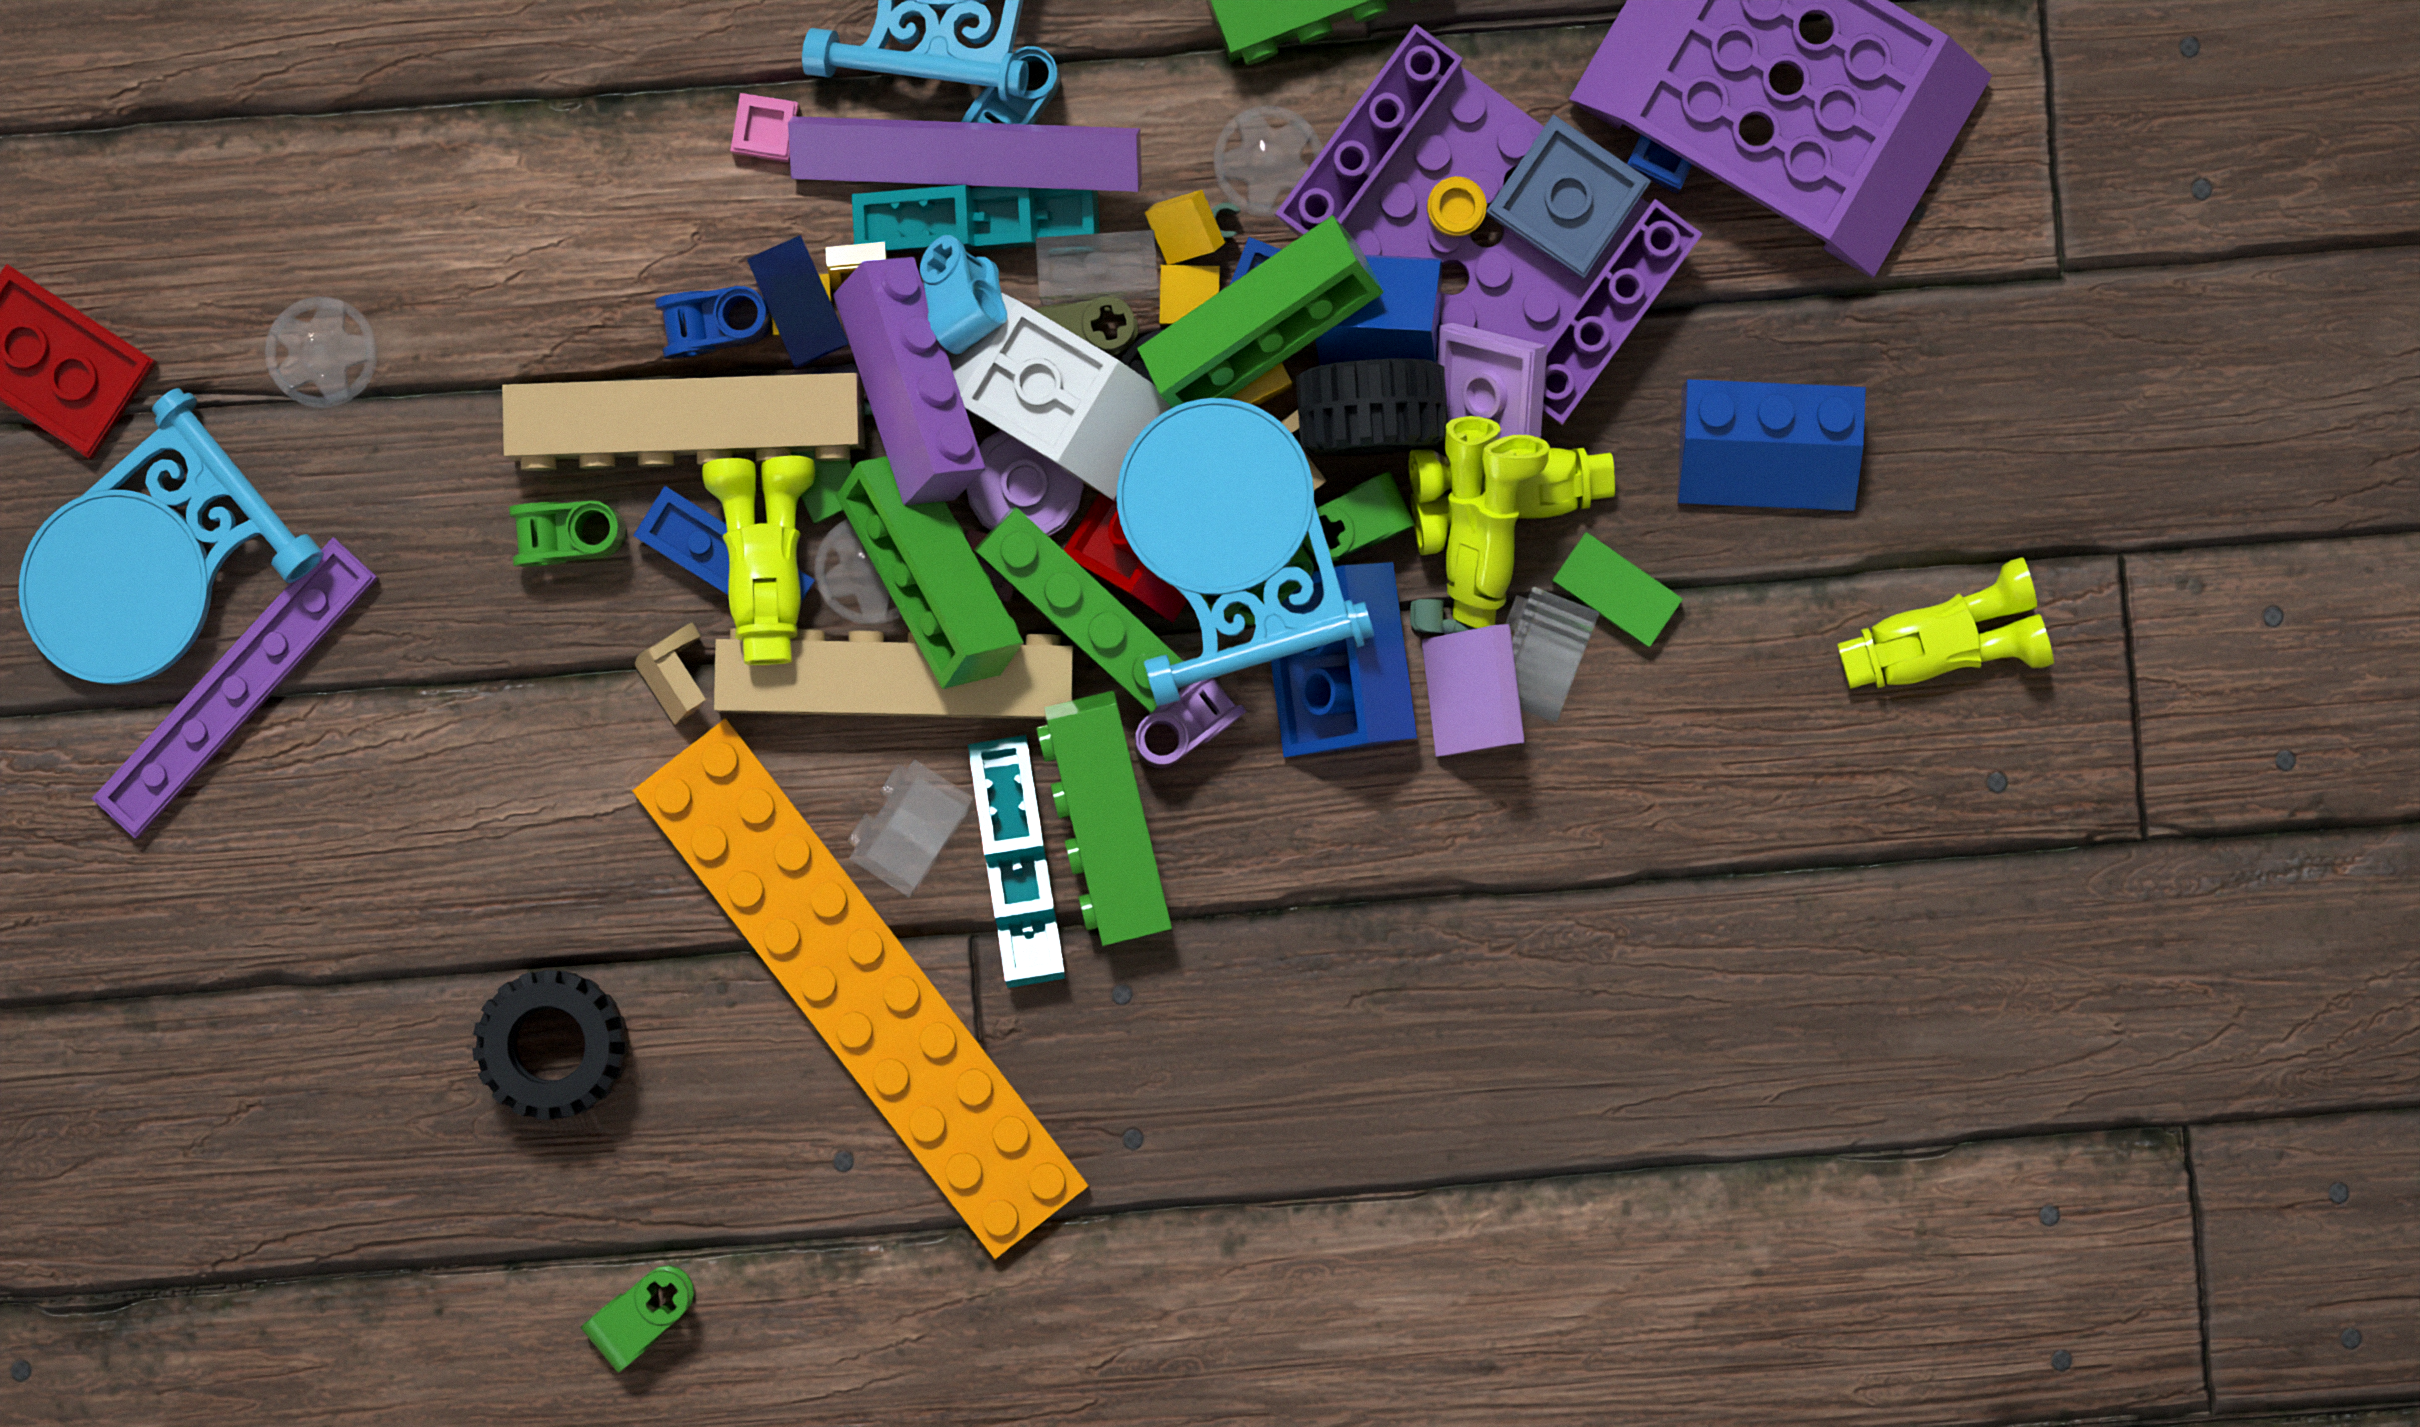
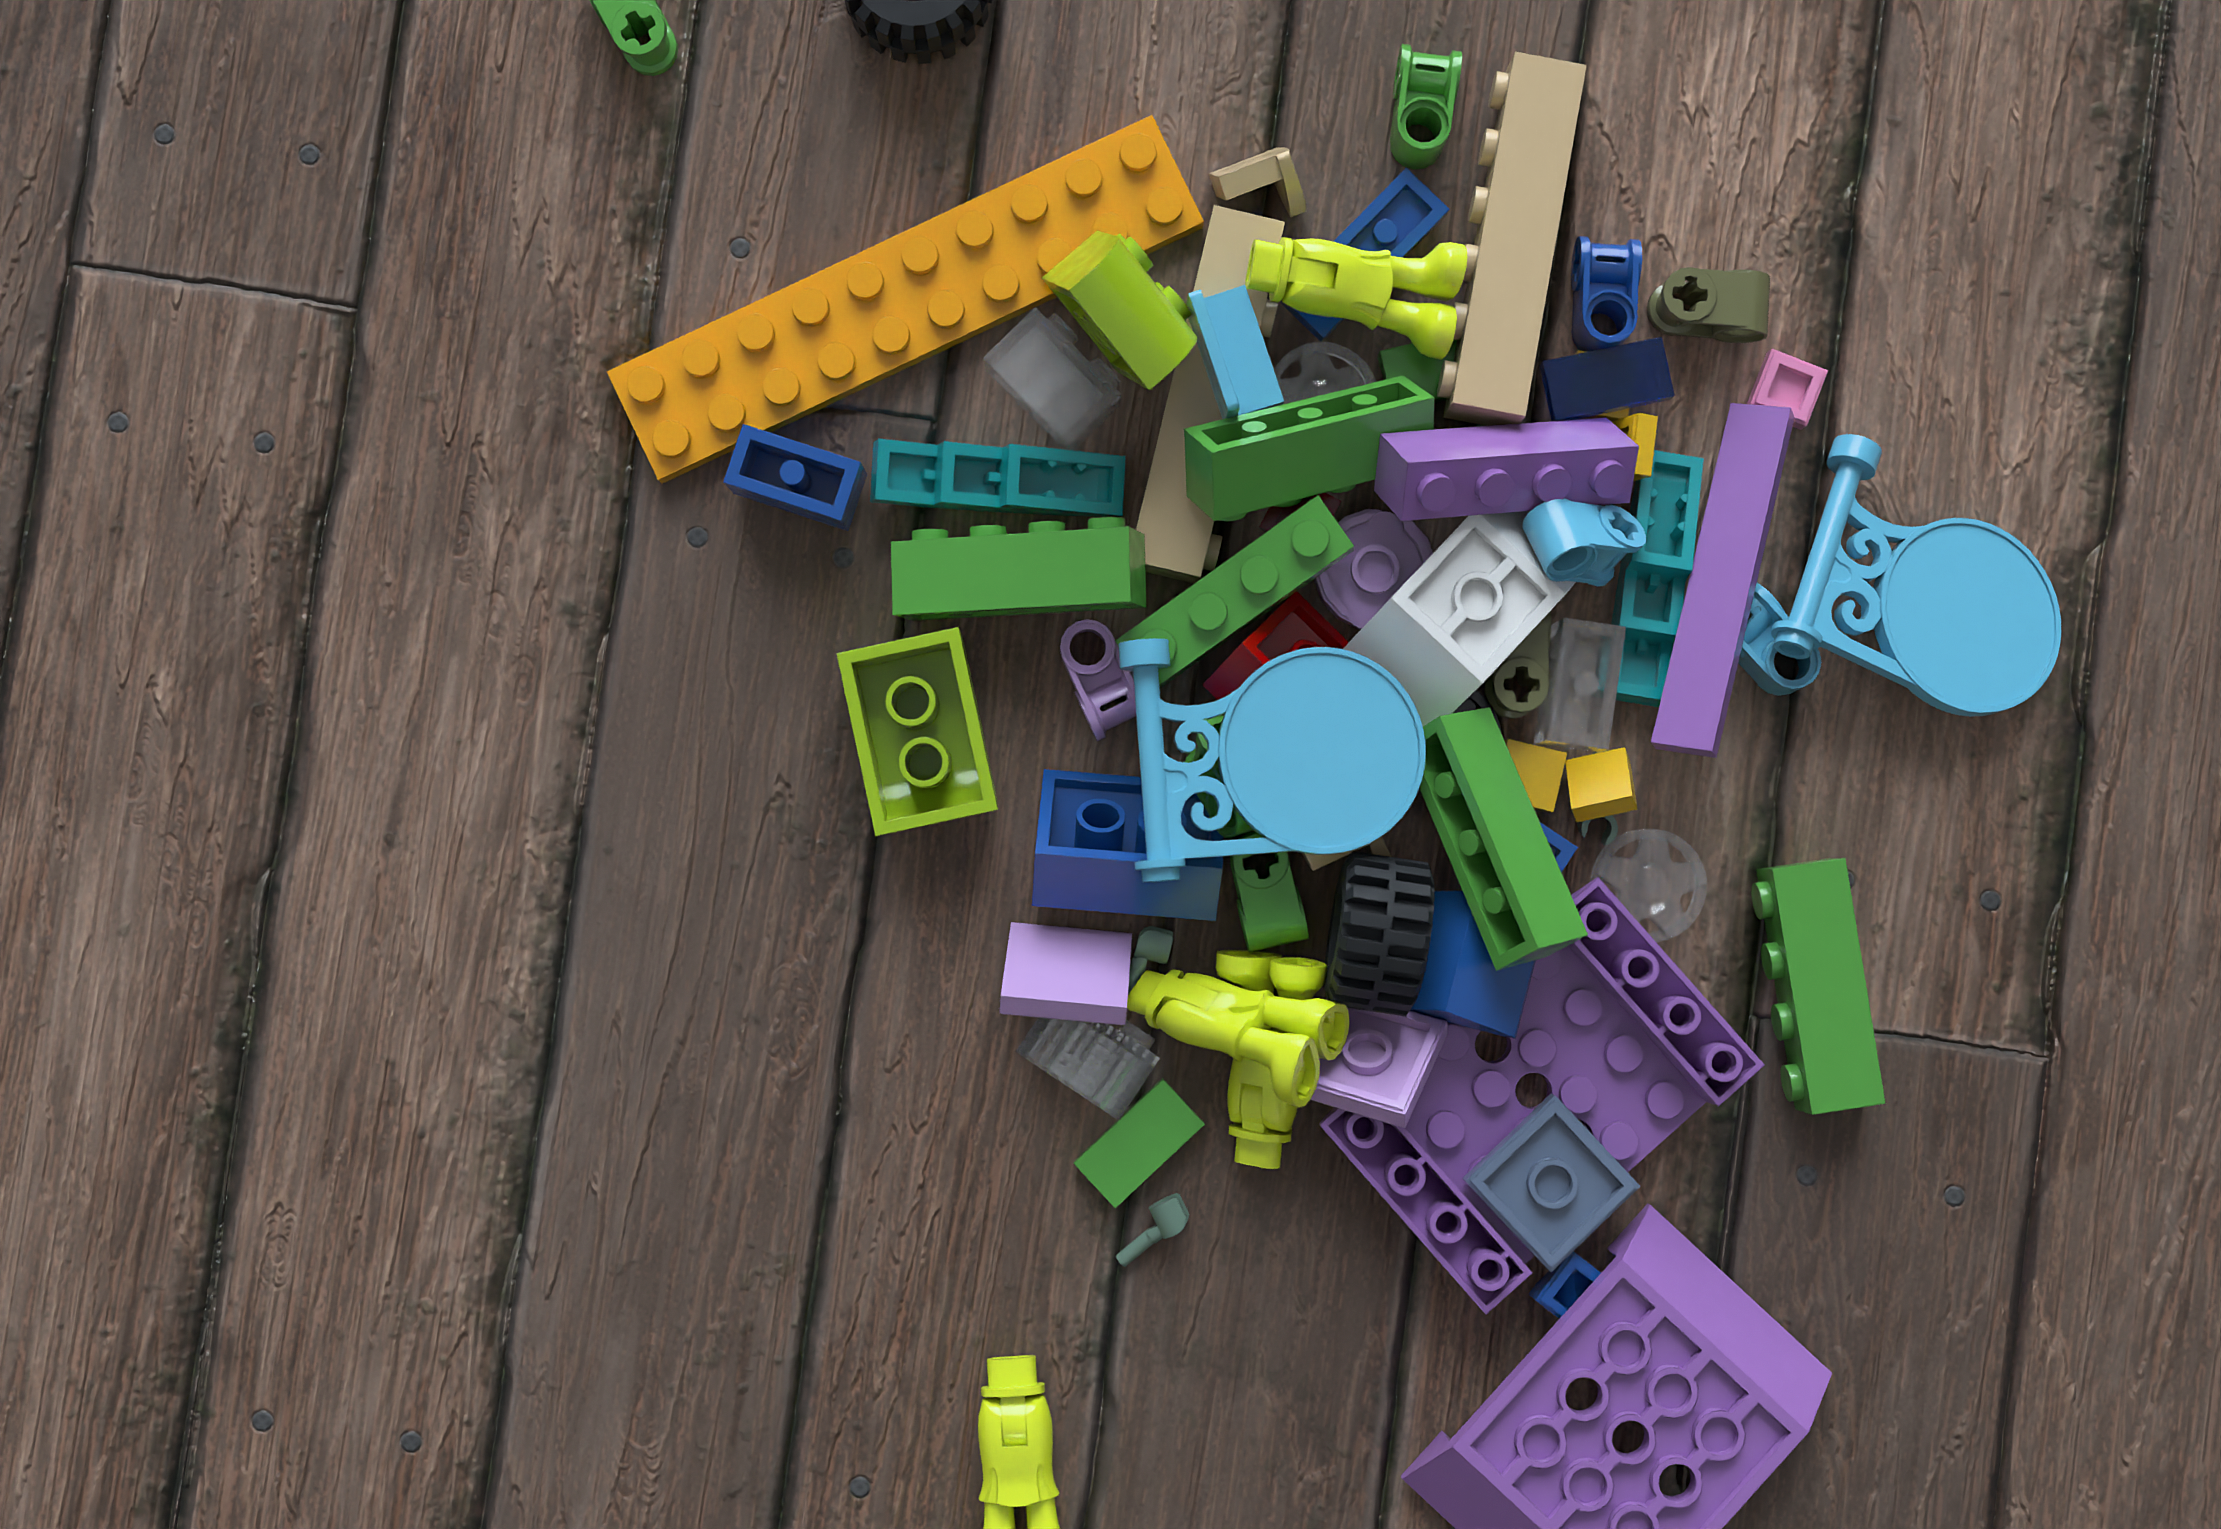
camera: 95 degrees right, 0 degrees up
yellow tile [1230,362,1292,406] -> none
yellow tile [1426,176,1487,238] -> none
blue slope [1677,379,1866,511] -> none
none -> blue brick [723,424,867,531]
none -> lime brick [836,627,998,836]
none -> lime brick [1042,231,1197,390]
none -> sand green hand [1116,1193,1189,1267]
none -> medium azure panel [1186,285,1284,419]
none -> olive piece [1647,267,1770,343]

